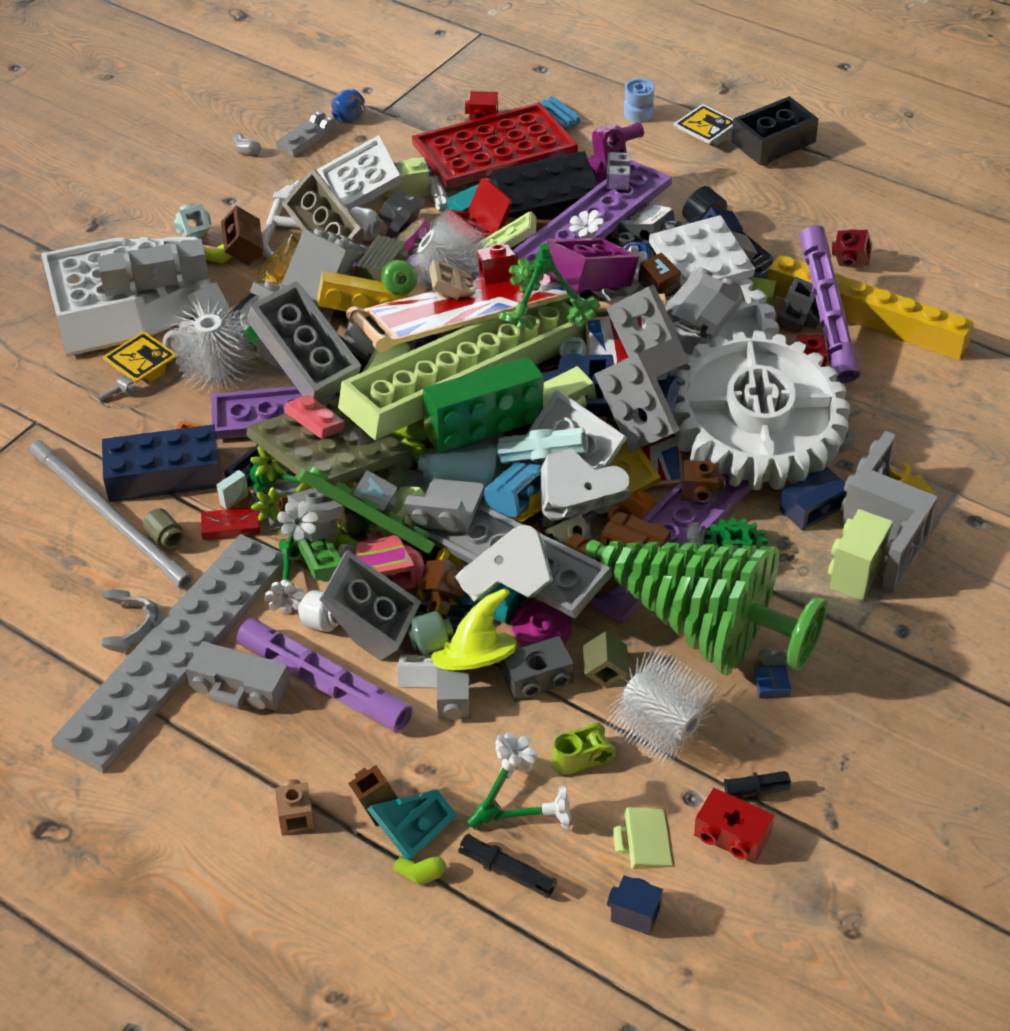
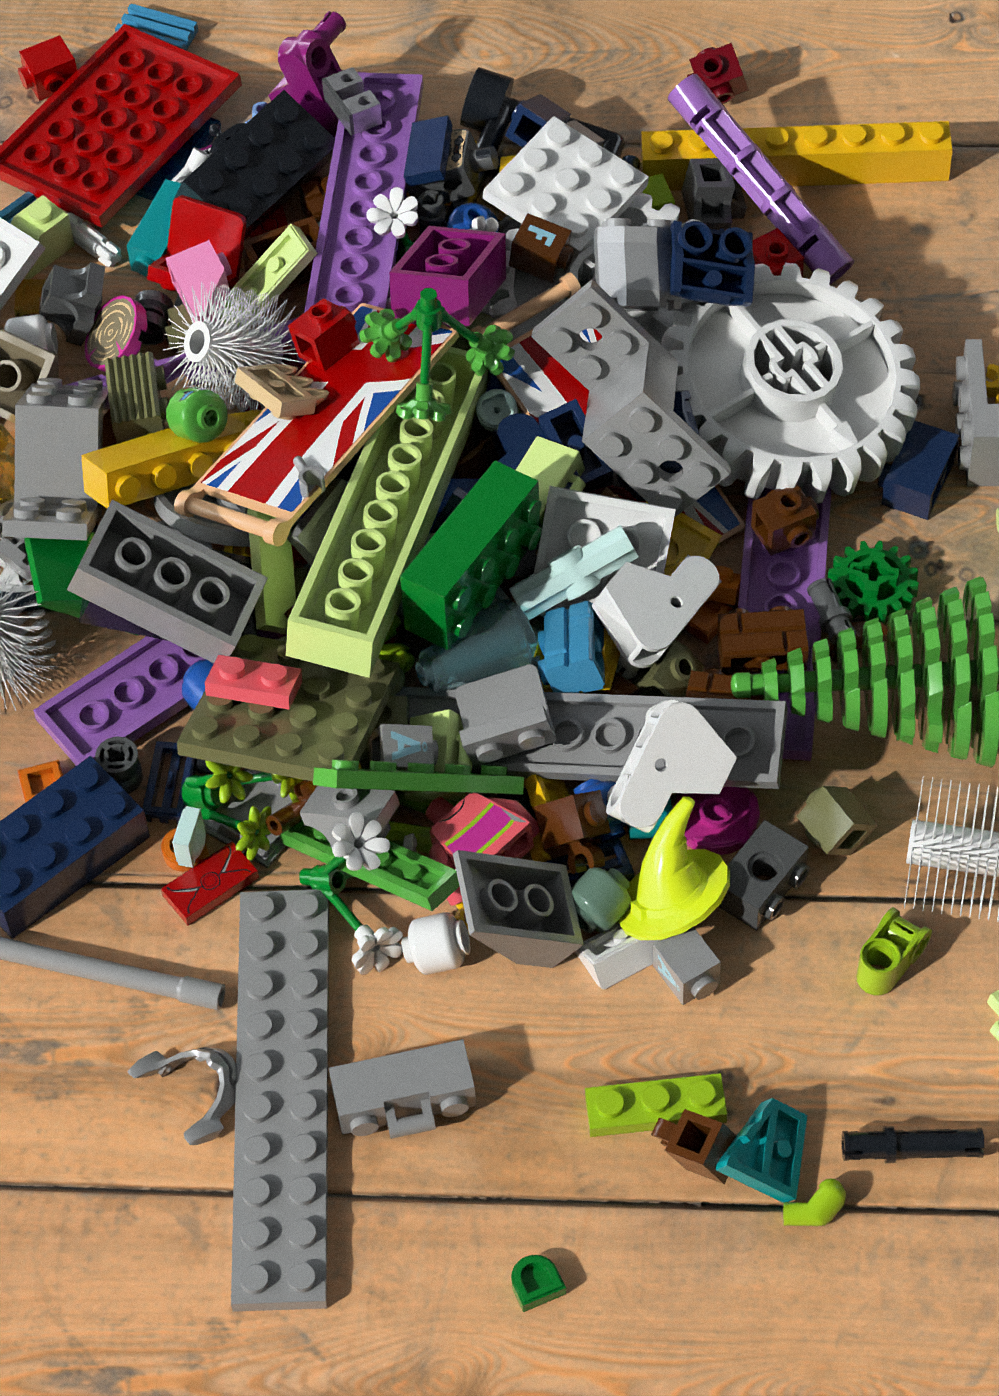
camera: 30 degrees left, 10 degrees up
olive brick [143,508,184,550] -> none
medium lavender piece [236,618,413,733] -> none
medium nougat brick [275,779,315,835] -> none
white plant [467,732,572,830] -> none
none -> dark grey wheel [95,736,143,794]
none -> bright pink slope [165,240,232,324]
none -> light grey hand [293,456,326,497]
none -> dark blue tile [403,115,453,186]
none -> green tile [511,1255,566,1312]
none -> lime plate [585,1073,727,1137]
none -> dark blue slope [670,220,755,307]

